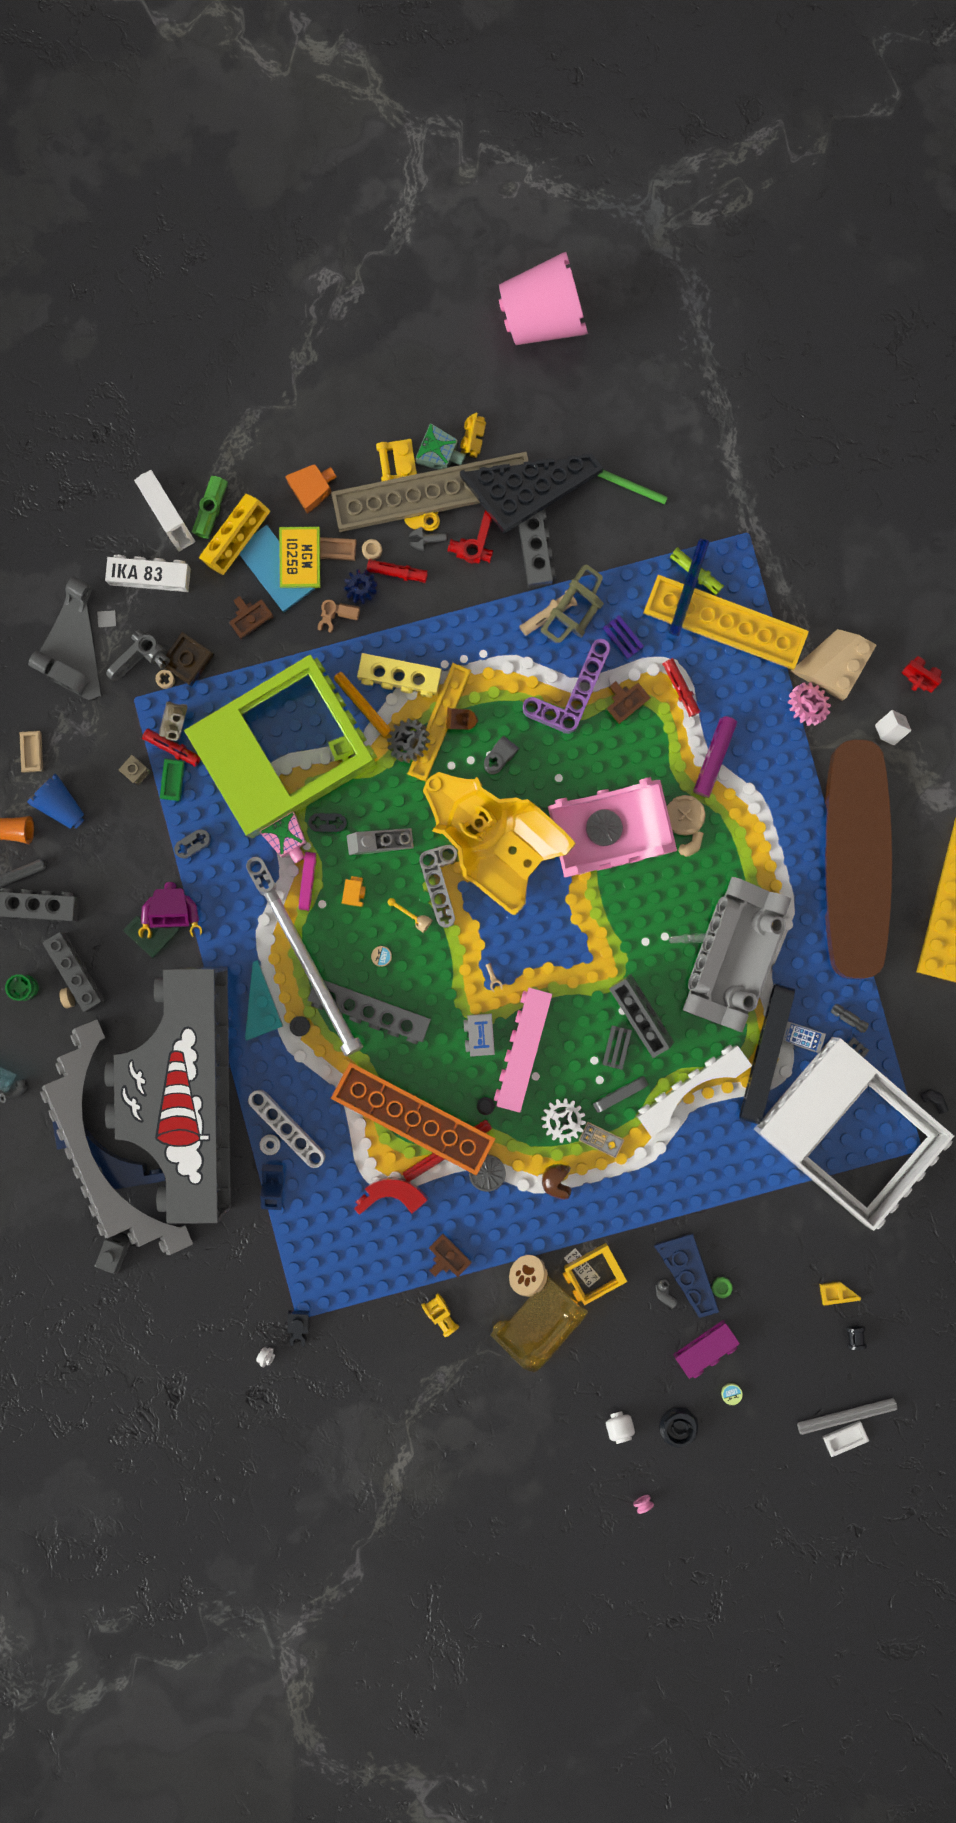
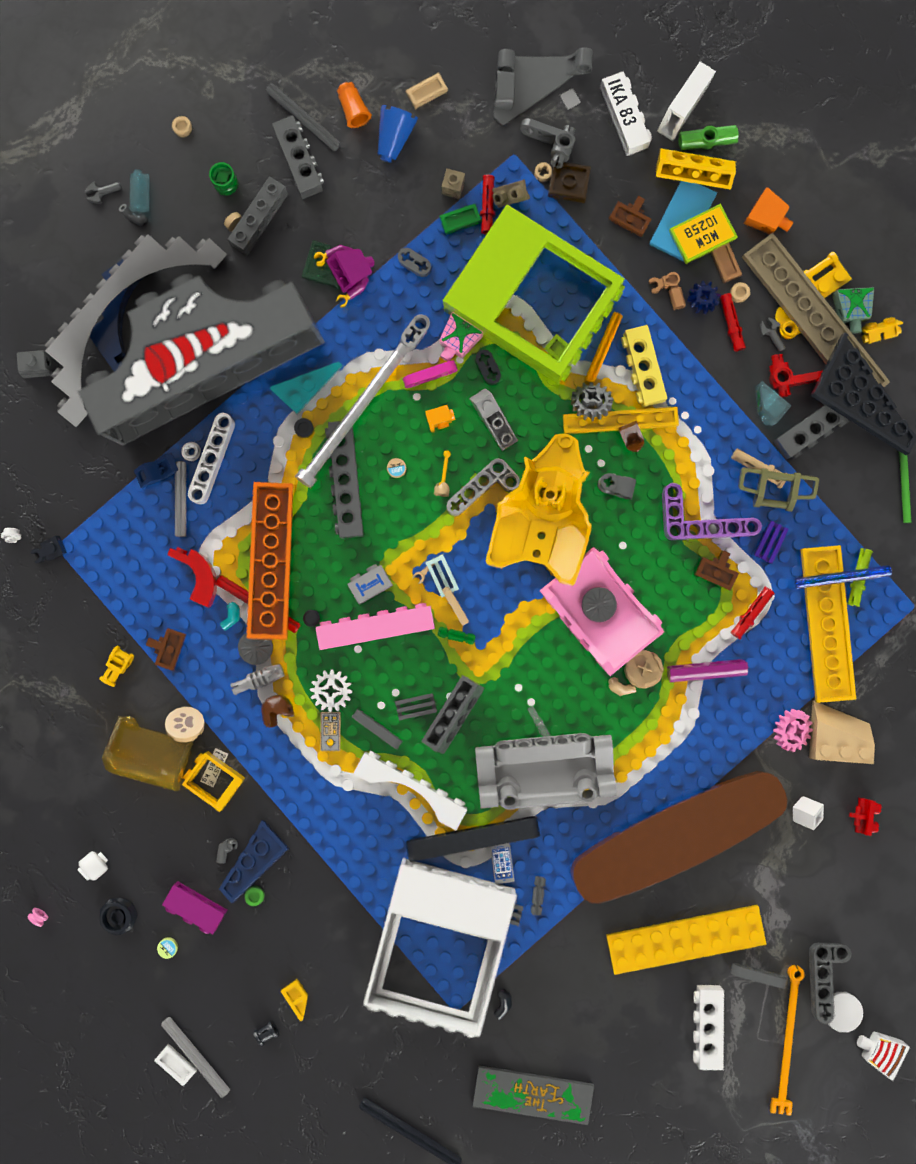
camera: 55 degrees right, 0 degrees up
none -> light grey axle [175,461,186,537]
none -> teal arm [220,602,240,631]
none -> light grey hinge [230,664,285,695]
none -> light aqua tile [425,554,459,597]
none -> green axle [438,627,476,644]
none -> tan tile [442,587,469,625]
none -> clear light blue slope [755,381,791,426]

